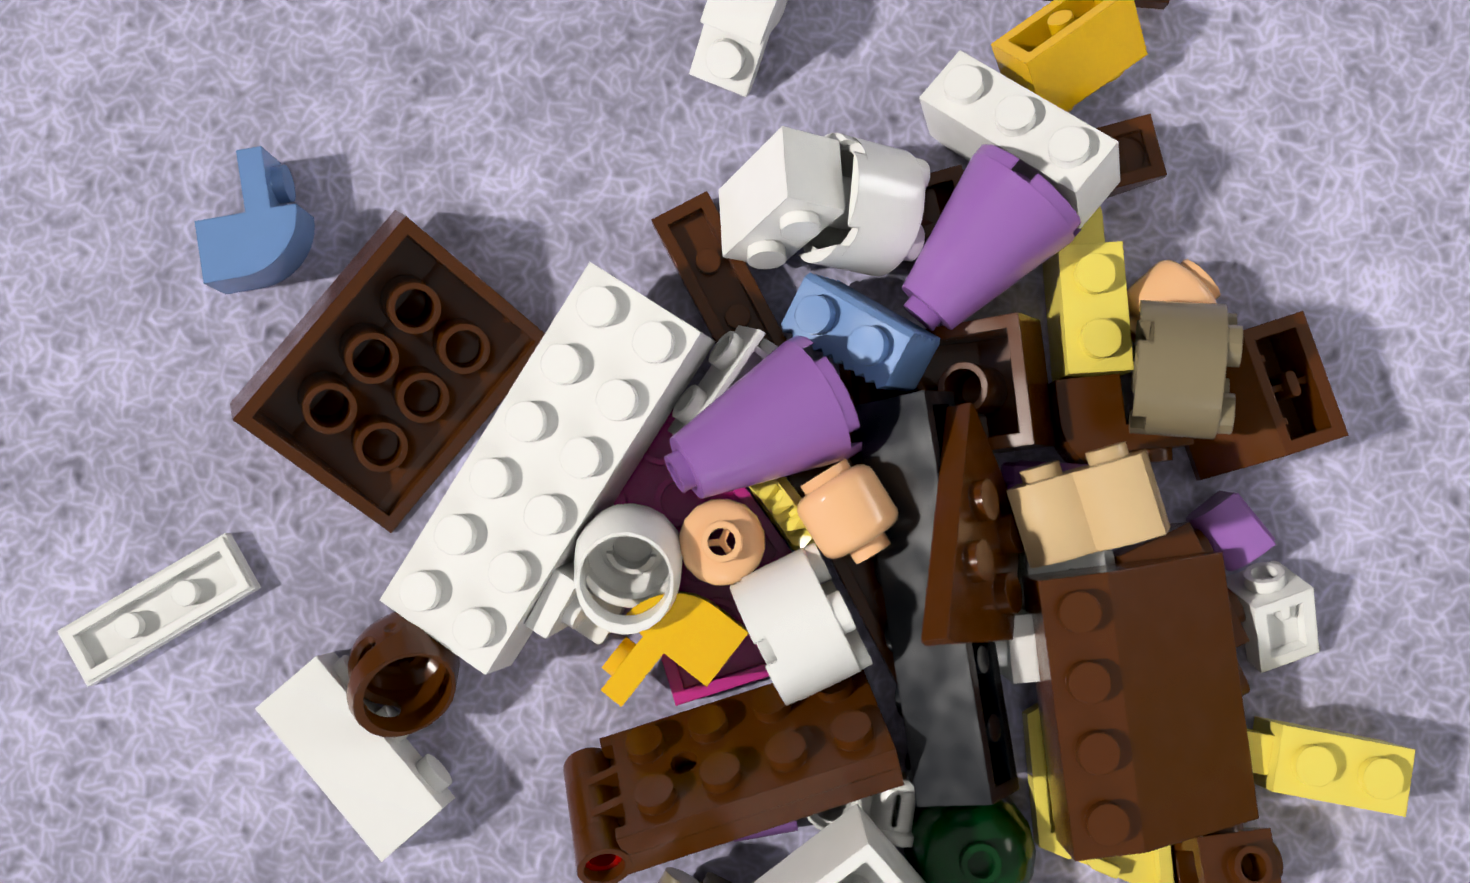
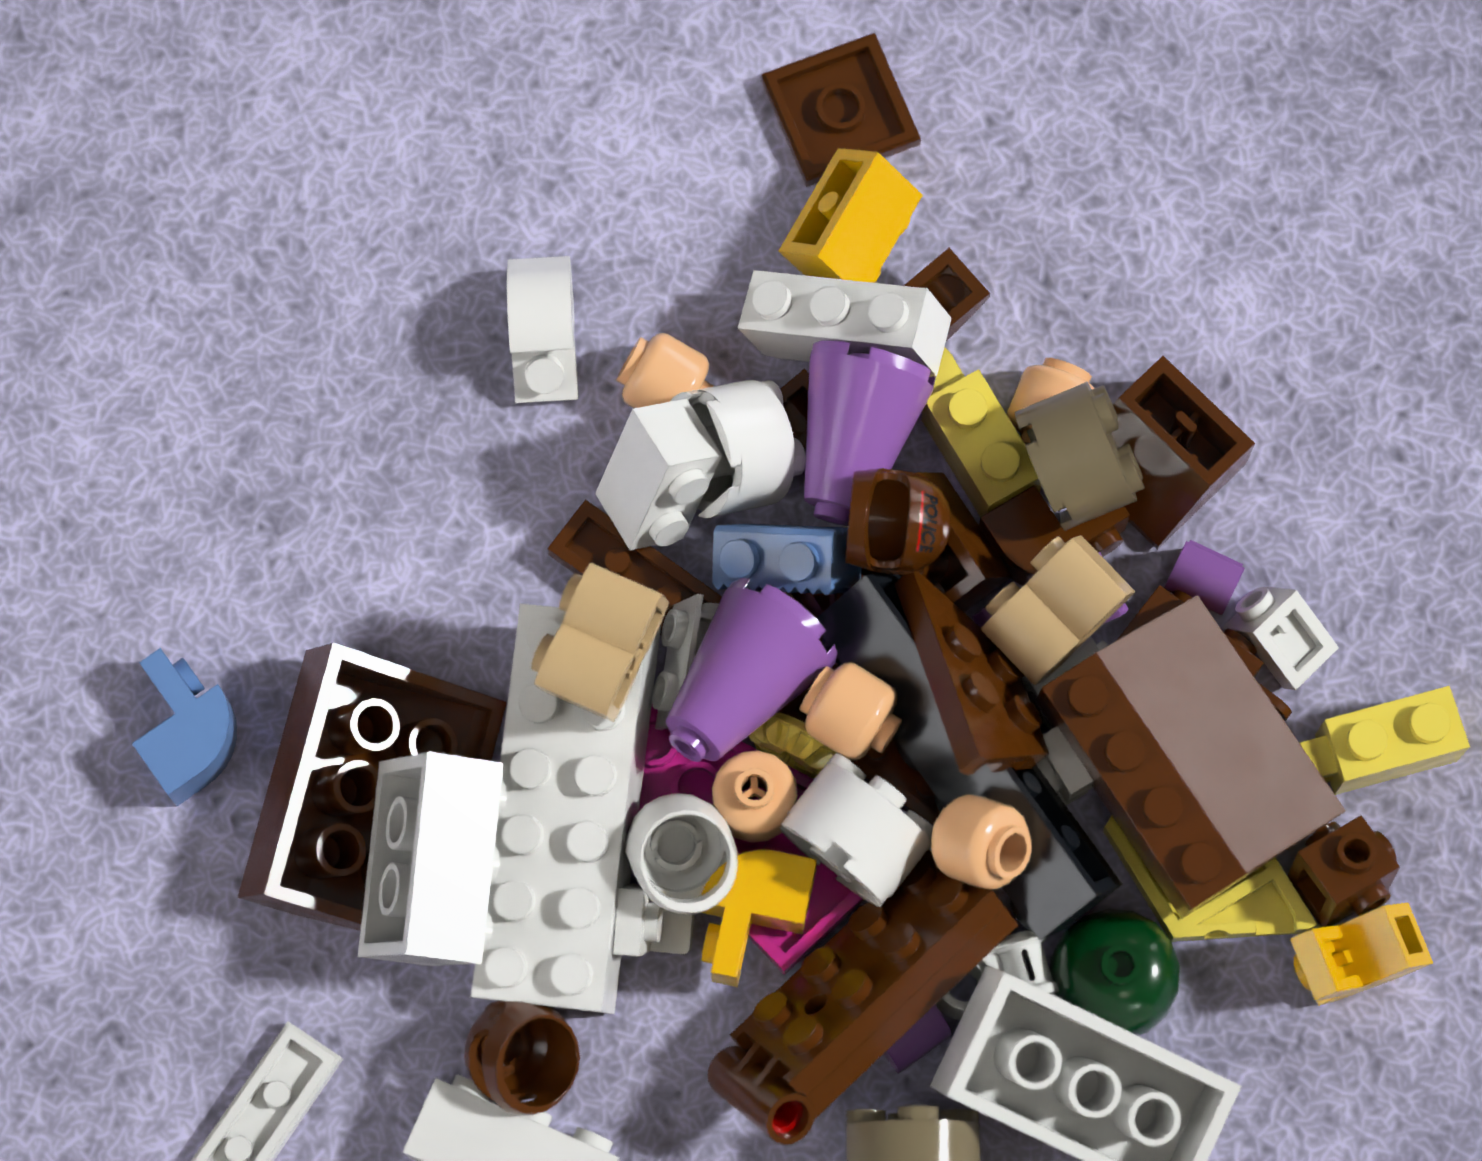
camera: 25 degrees left, 10 degrees down
none -> white brick [358,752,506,966]
none -> tan brick [531,563,669,722]
none -> light nougat head [616,333,714,409]
none -> reddish brown helmet [845,468,951,574]
none -> light nougat head [931,794,1031,889]

